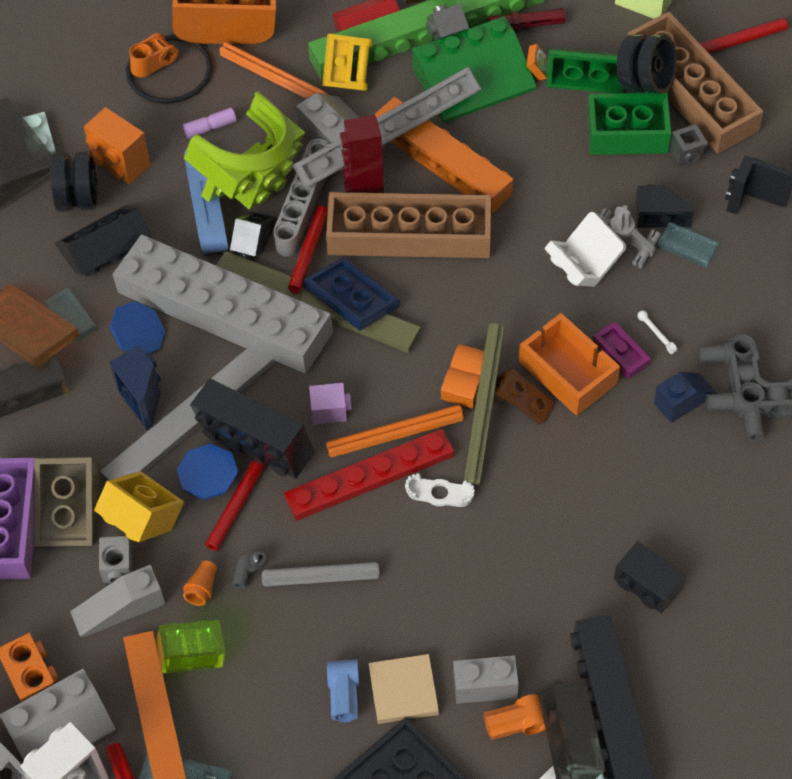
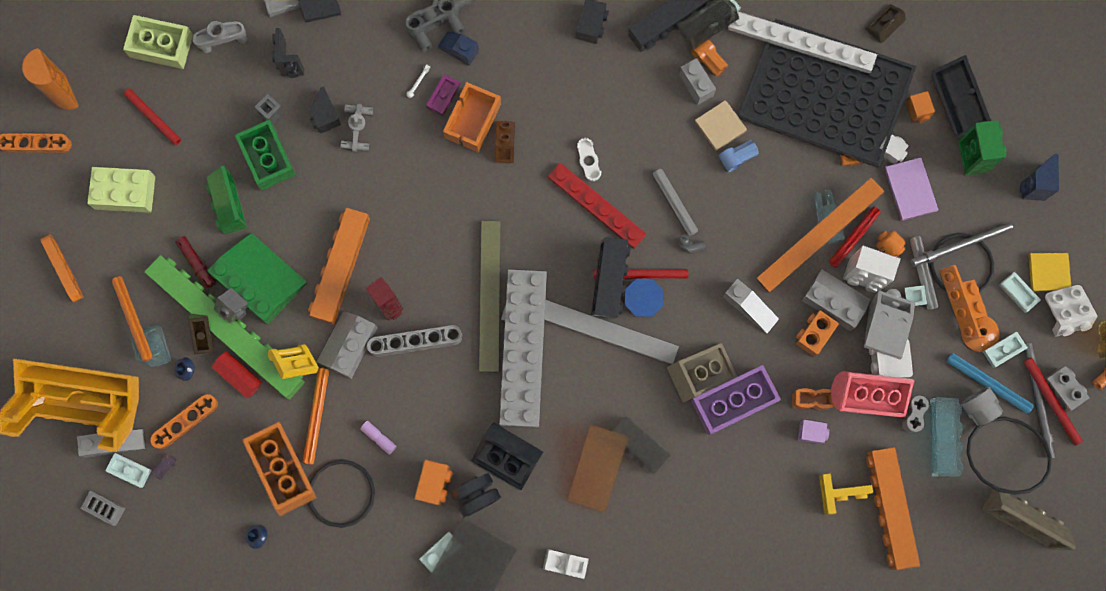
camera: 120 degrees left, 20 degrees up
clear light blue tile [45,288,97,343] -> none
yellow brick [94,471,184,542] -> none
light grey brick [99,536,133,584] -> none
blue piece [109,301,165,354] -> none
dark blue slope [109,345,161,430] -> none
orange piece [129,33,178,78] -> none
clear neon green brick [156,620,225,673] -> none
orange cone [183,560,218,606] -> none
lime piece [184,91,305,210] -> none
medium blue piece [184,149,229,255] -> none
slope [230,211,277,259] -> none
red piece [288,206,328,293] -> none
light grey tile [293,67,481,189] -> none
dark blue tile [303,257,400,331] -> none
lavender brick [309,383,351,425] -> none
medium nougat brick [326,192,491,258] -> none
orange axle [326,405,464,457] -> none
orange brick [441,344,484,409] -> none
olive axle [463,323,505,486] -> none
orange tile [526,44,548,81] -> none
white bracket [544,212,626,287] -> none
black wheel [617,34,677,94] -> none
medium nougat brick [627,11,764,154] -> none
clear light blue tile [657,222,719,268] -> none

